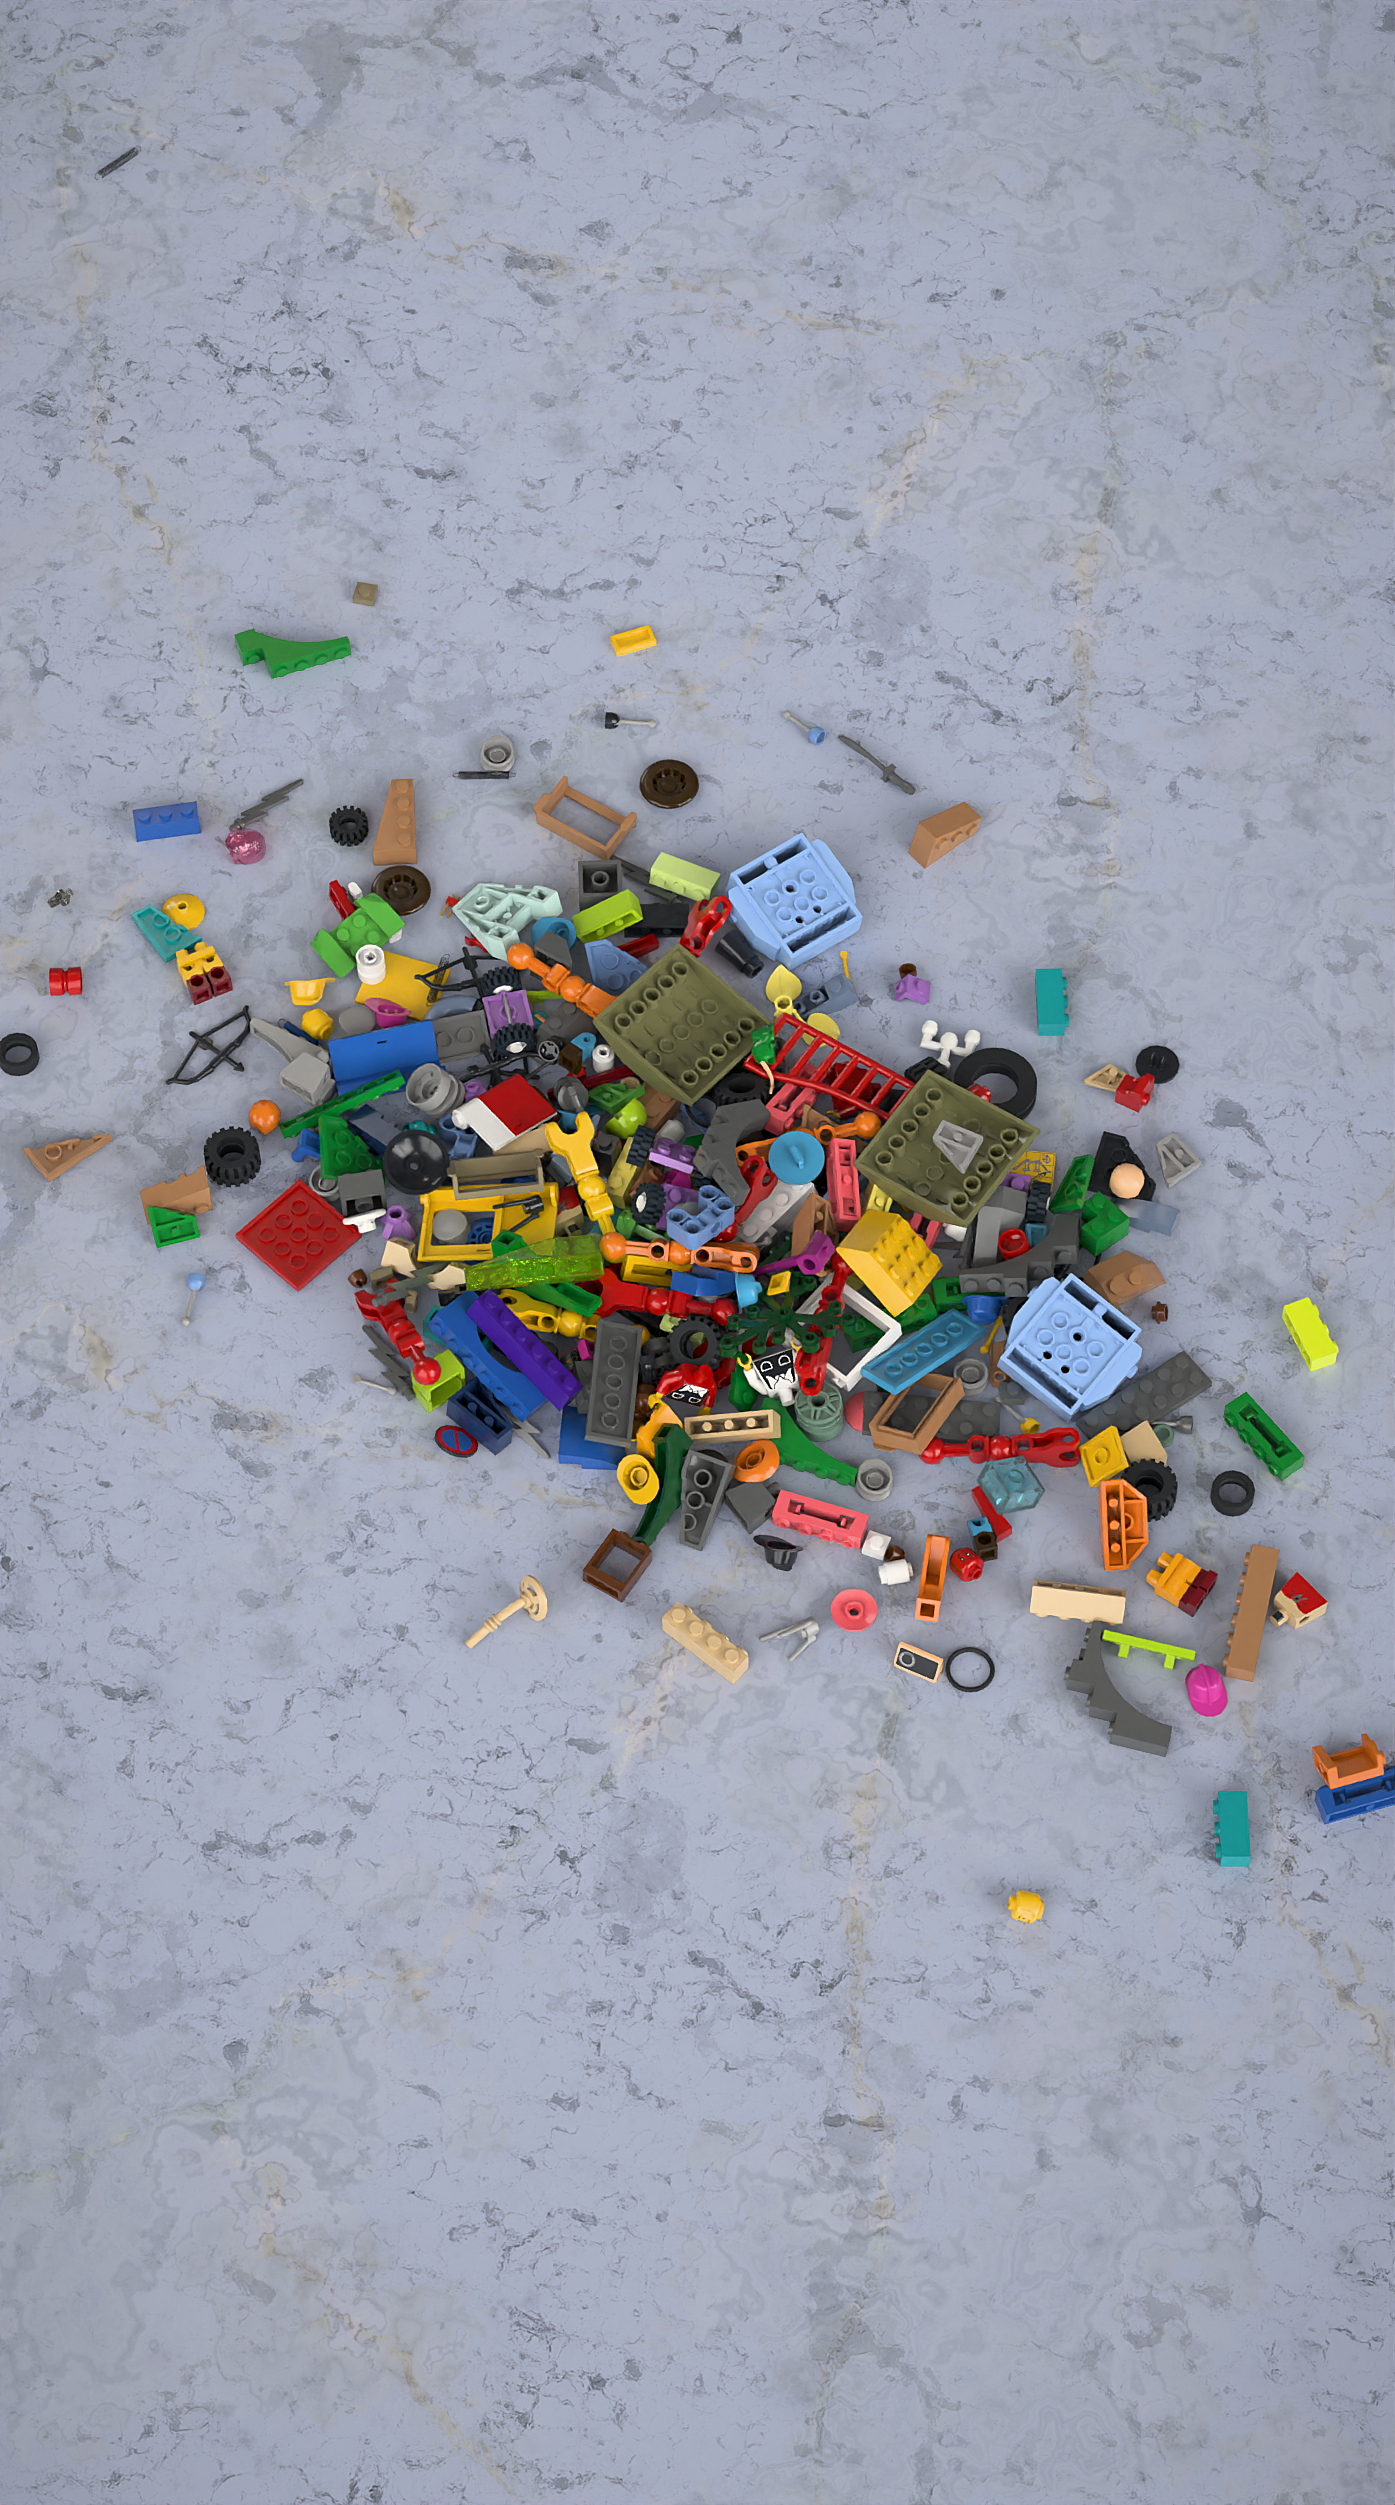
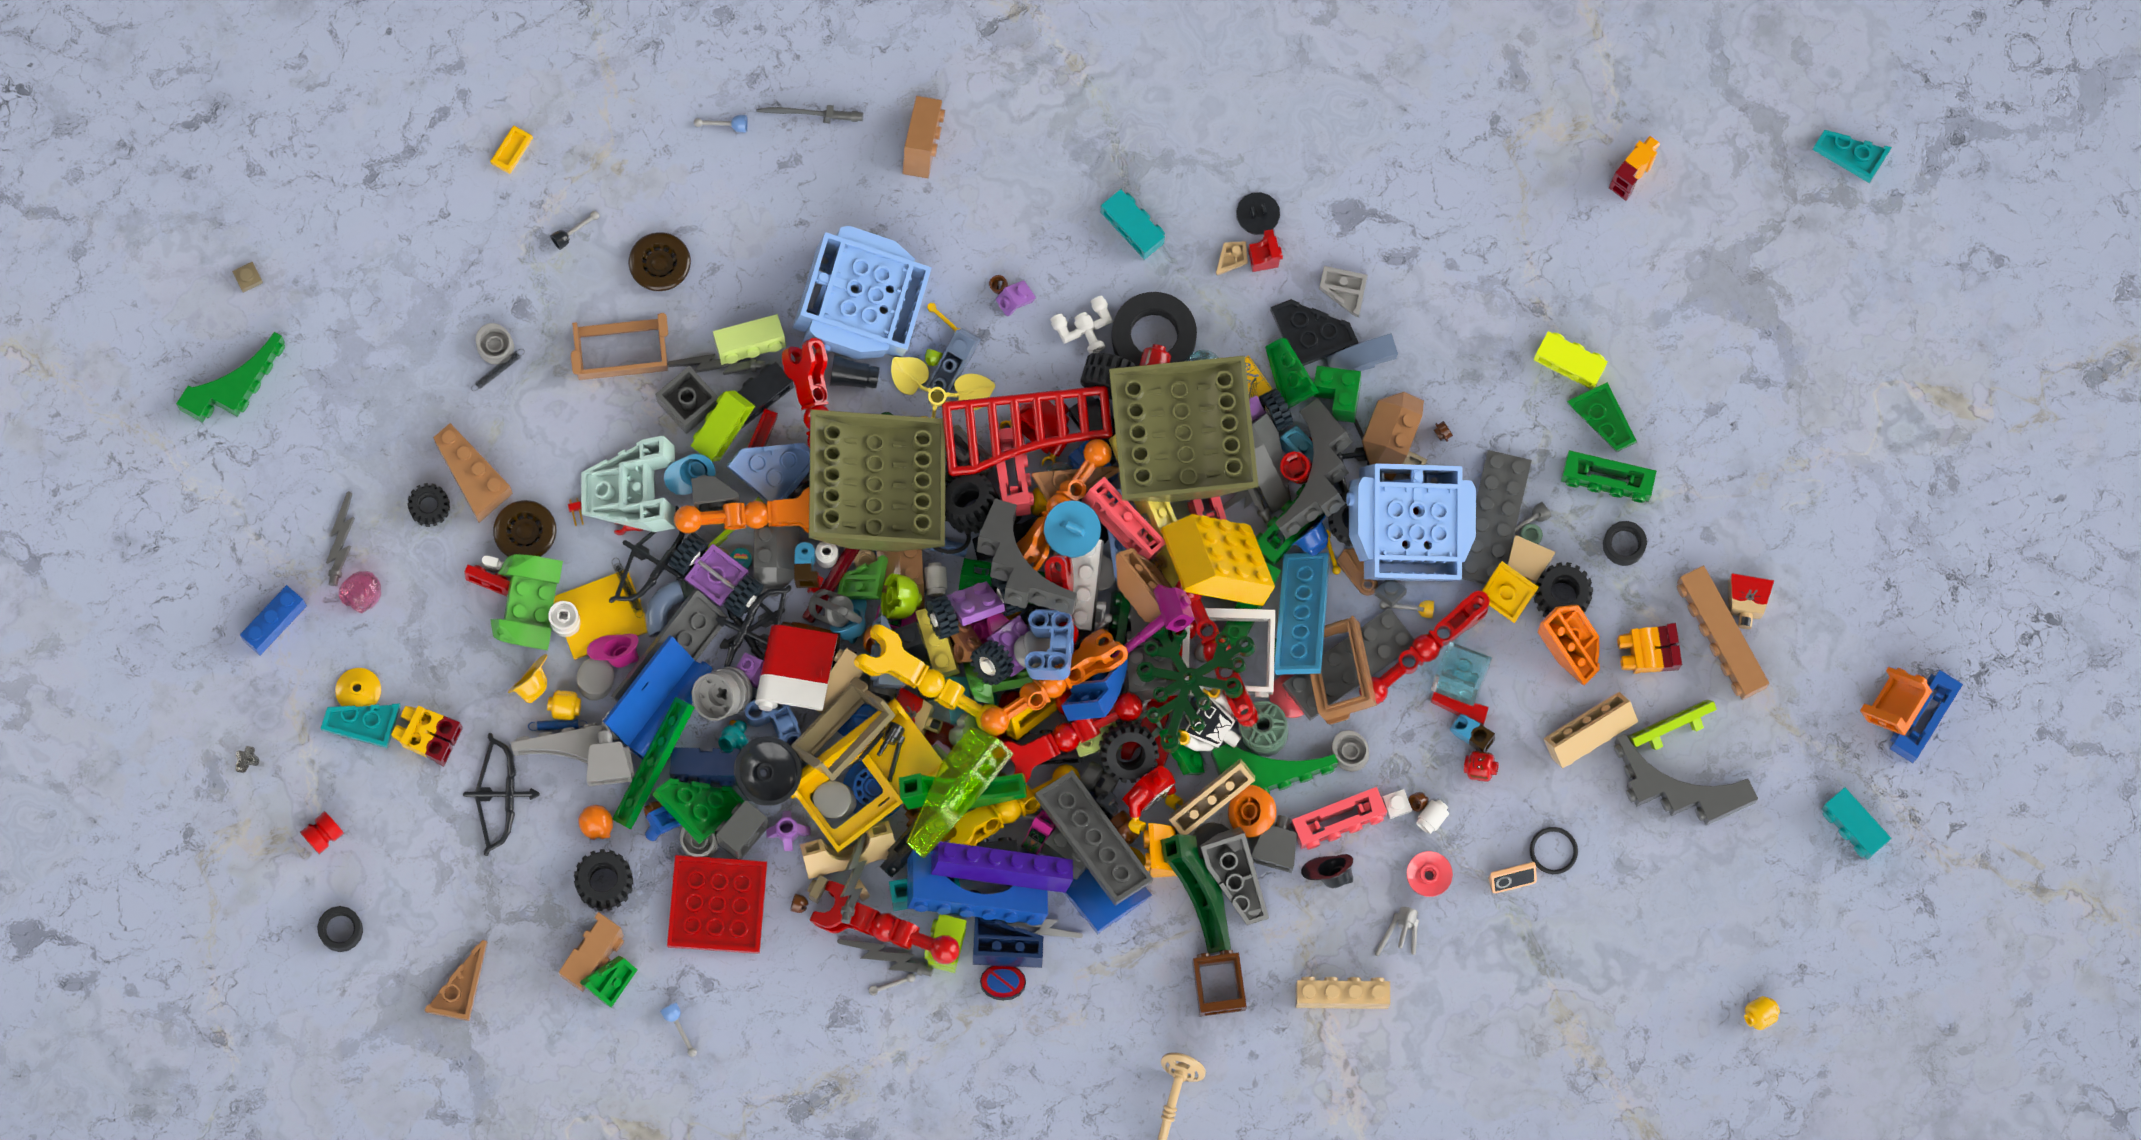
camera: 45 degrees left, 15 degrees up
white piece [343,1208,386,1233] -> none
black wheel [538,1035,565,1062] -> none
yellow piece [617,1454,659,1505] -> none
dark azure piece [735,1271,762,1314] -> none
green animal [751,1023,776,1094] -> none
yellow slope [767,1271,791,1296] -> none
orange arch [915,1534,951,1622] -> none
light grey wing [933,1120,983,1174] -> none
light grey piece [952,1358,989,1396] -> none
light nougat hair [1109,1163,1145,1199] -> none
dark pink piece [1185,1663,1227,1717] -> none
none -> lime hinge [925,349,943,367]
none -> green wing [1567,382,1637,452]

